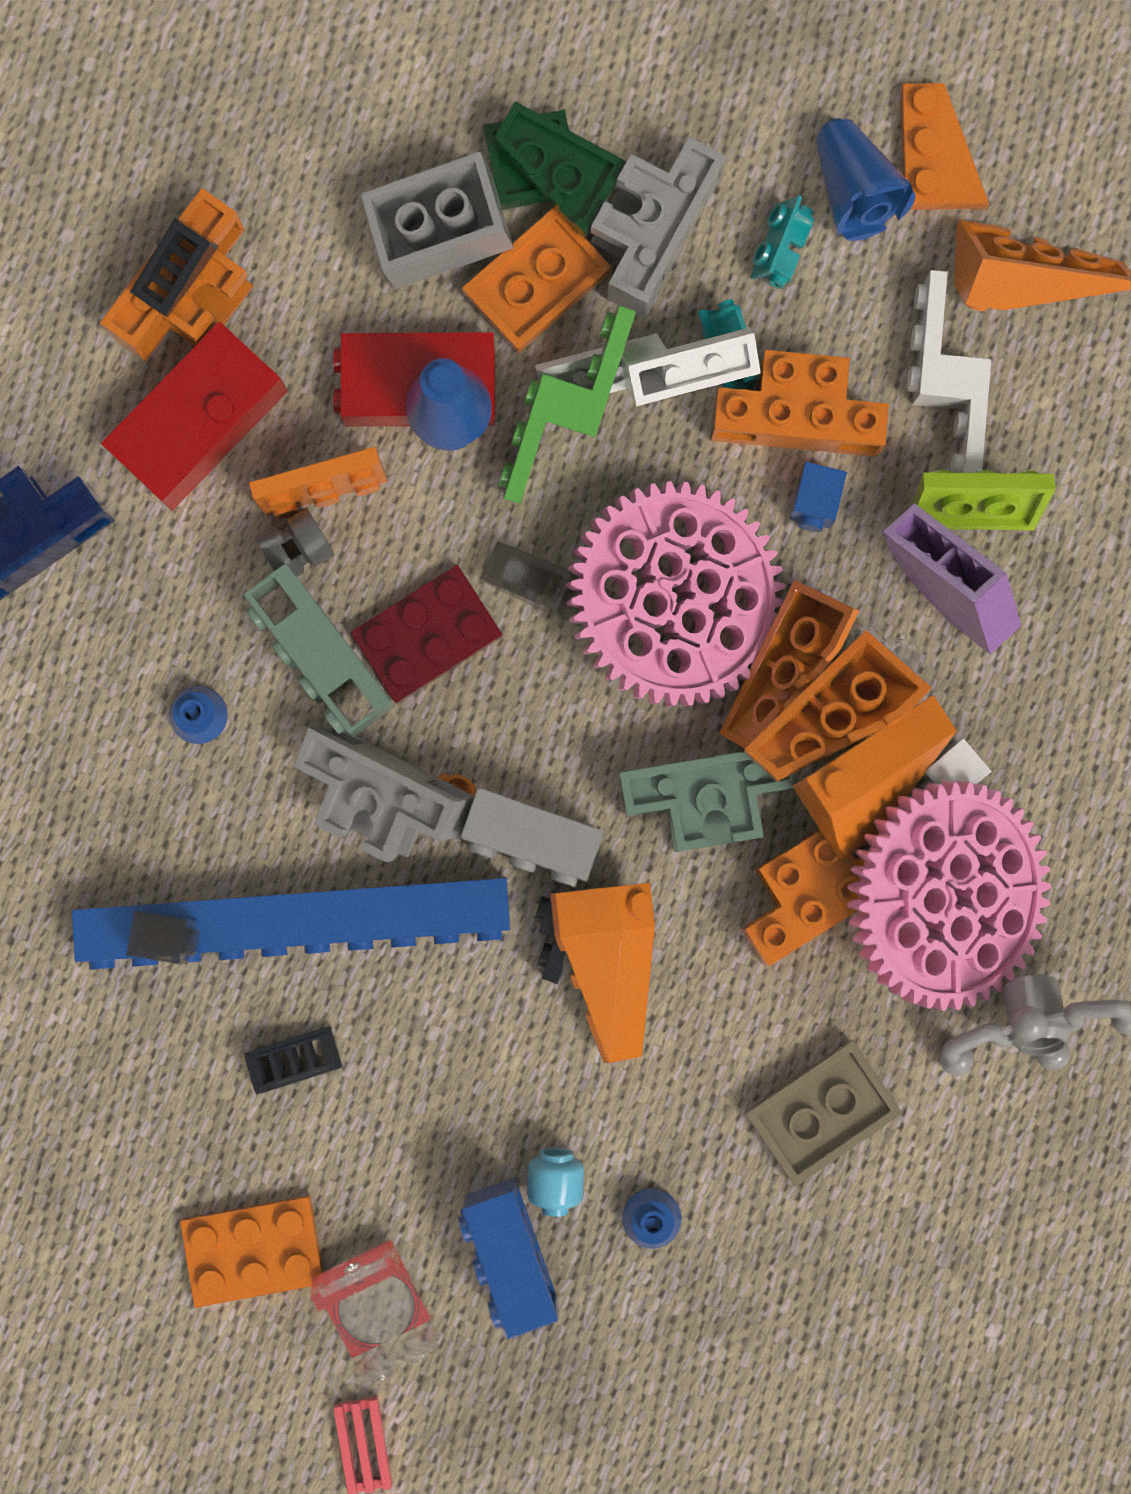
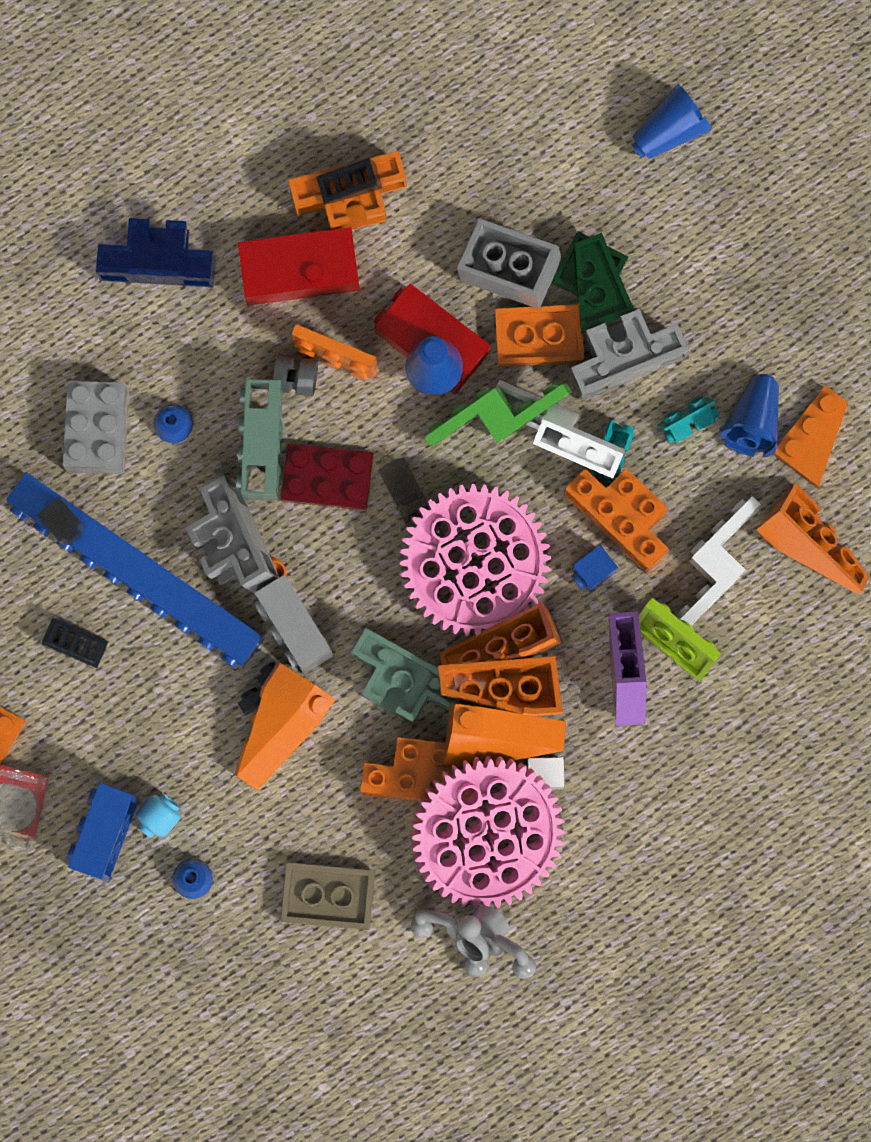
camera: 45 degrees right, 5 degrees down
none -> light grey brick [63,381,129,474]

